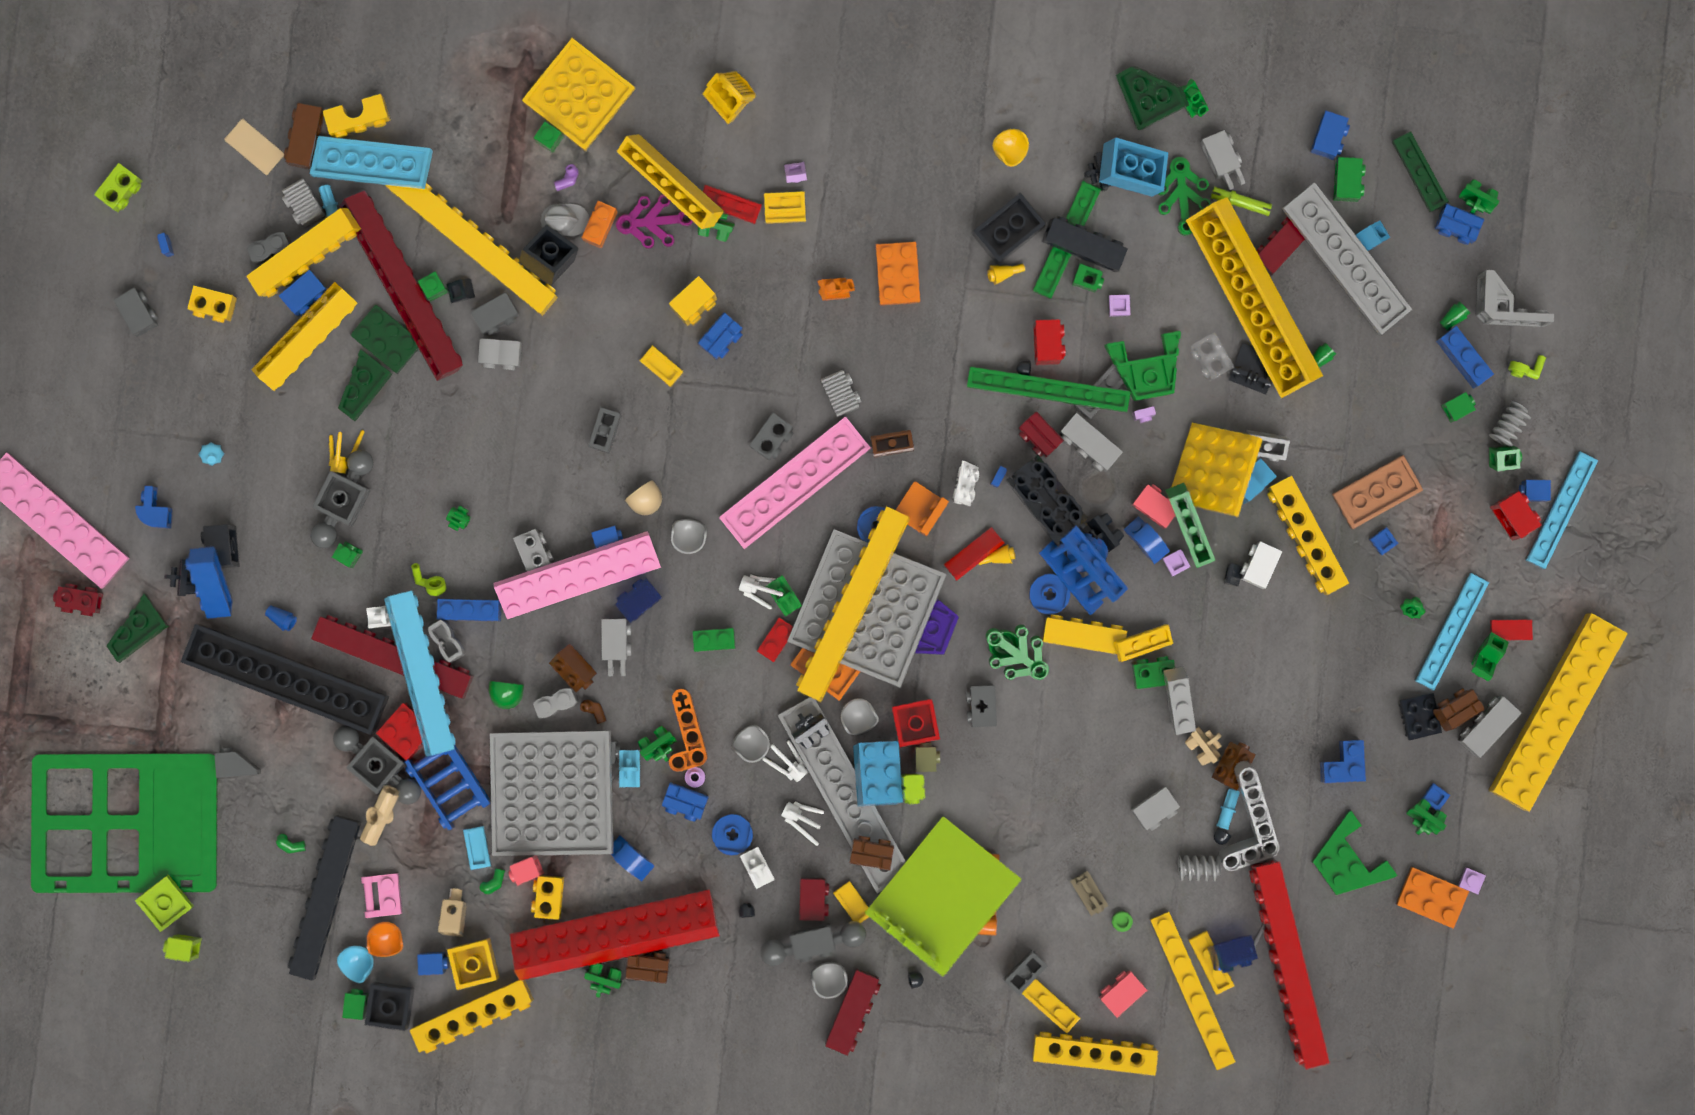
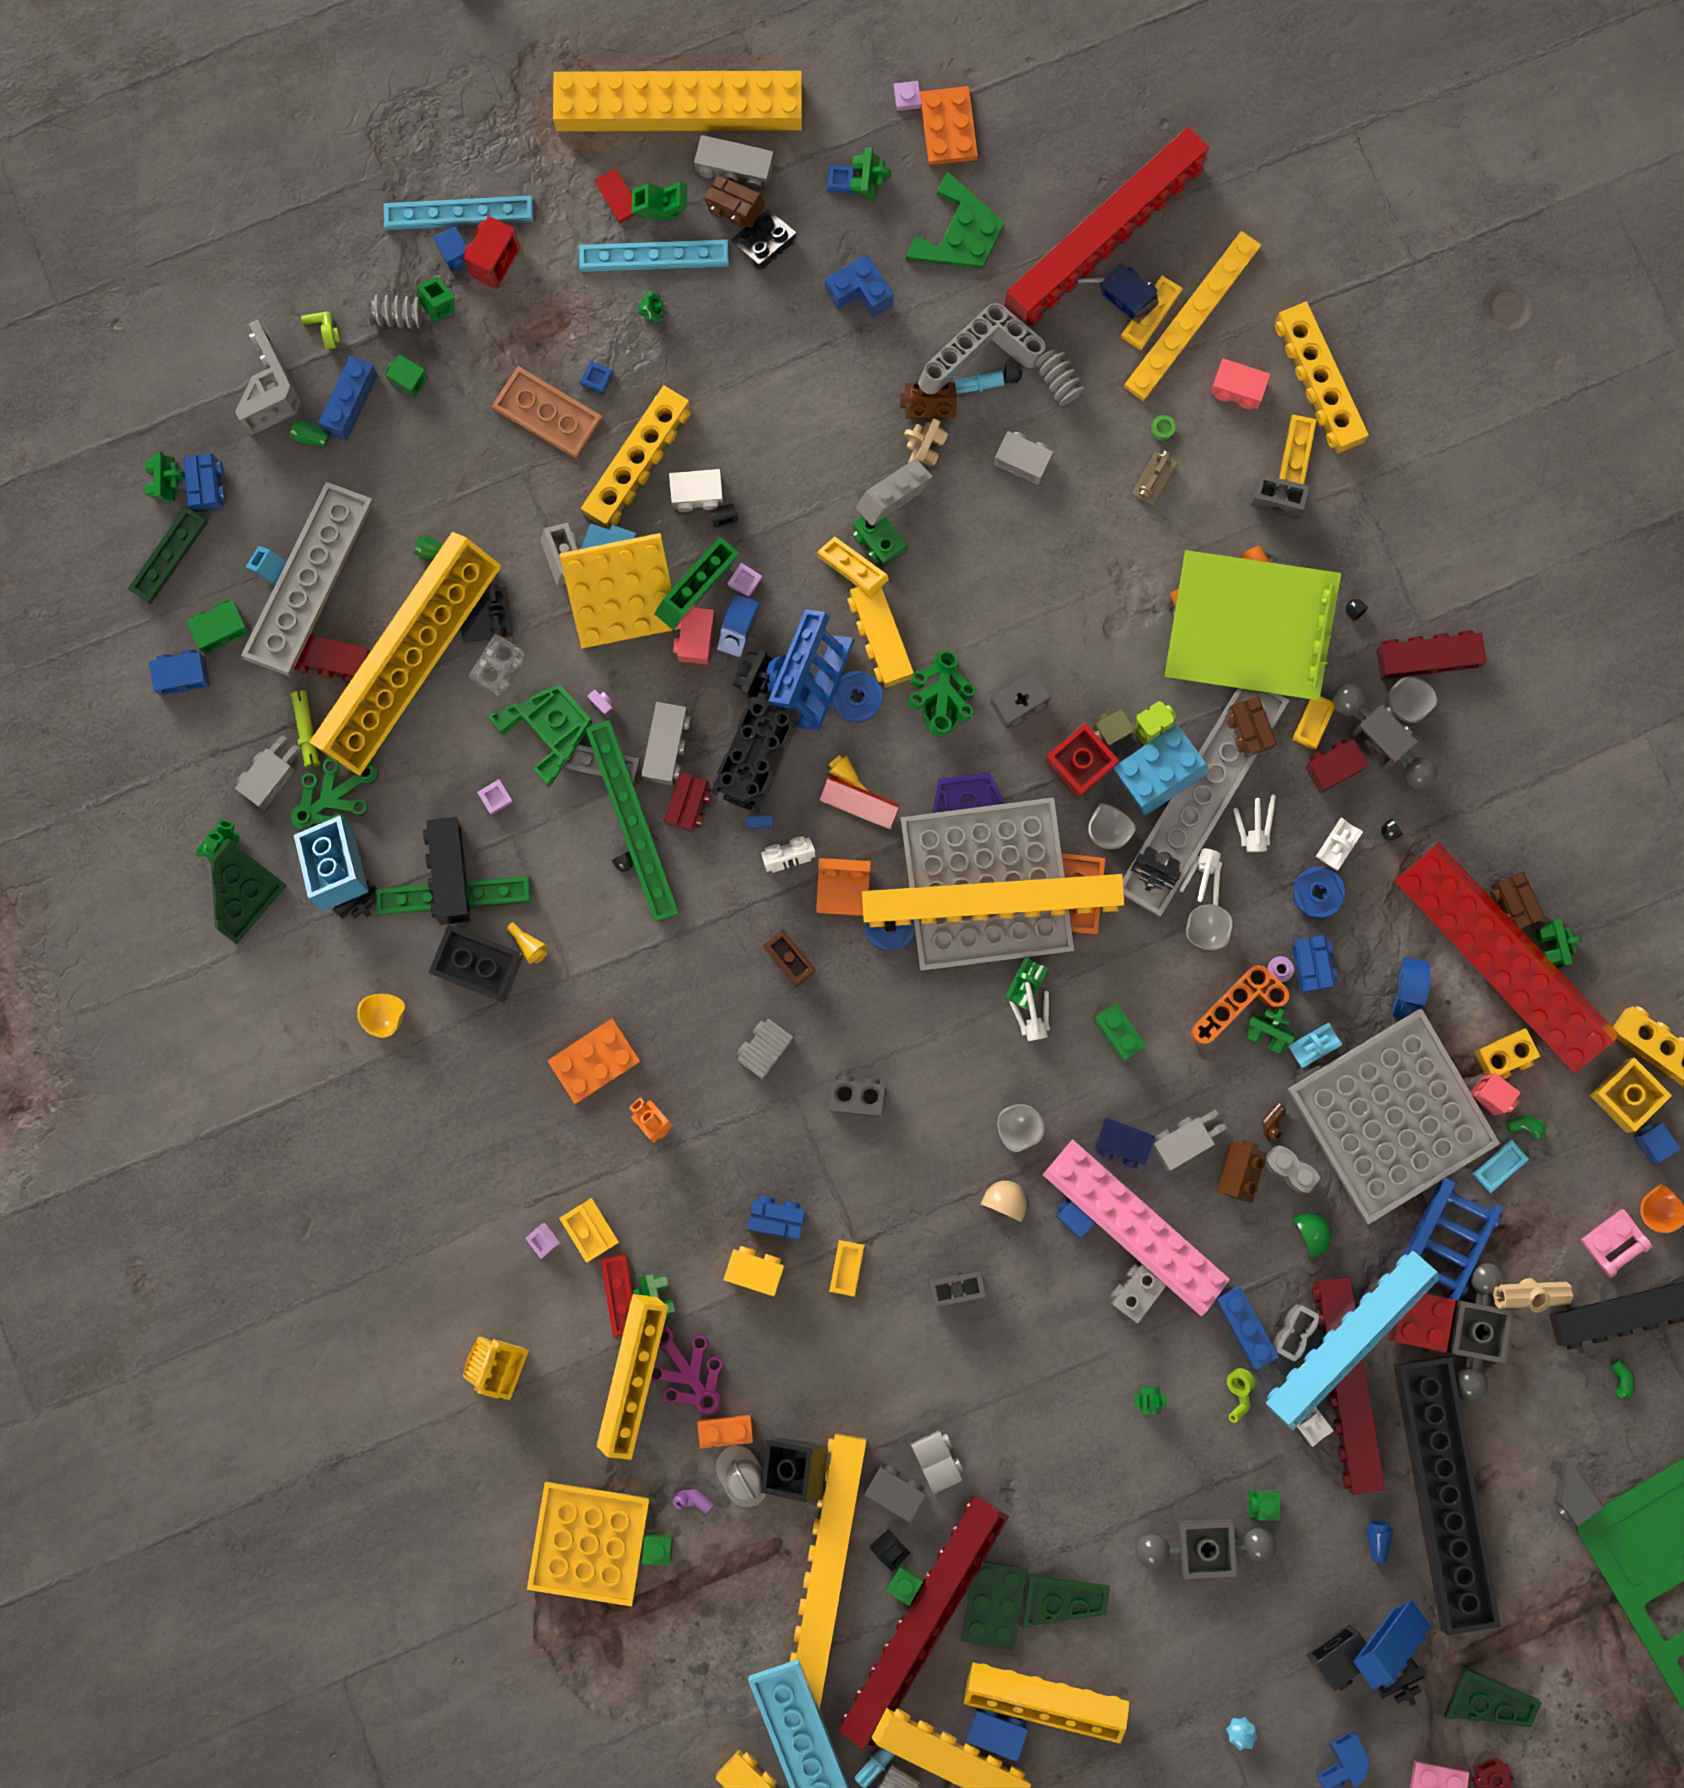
camera: 120 degrees left, 5 degrees down
yellow plant [329,430,364,474] -> none
tan torso [438,889,466,937] -> none
bright pink plate [719,417,871,549] -> none
red plate [757,618,793,662] -> none
red brick [1033,319,1066,365] -> none
green brick [1072,264,1105,293] -> none

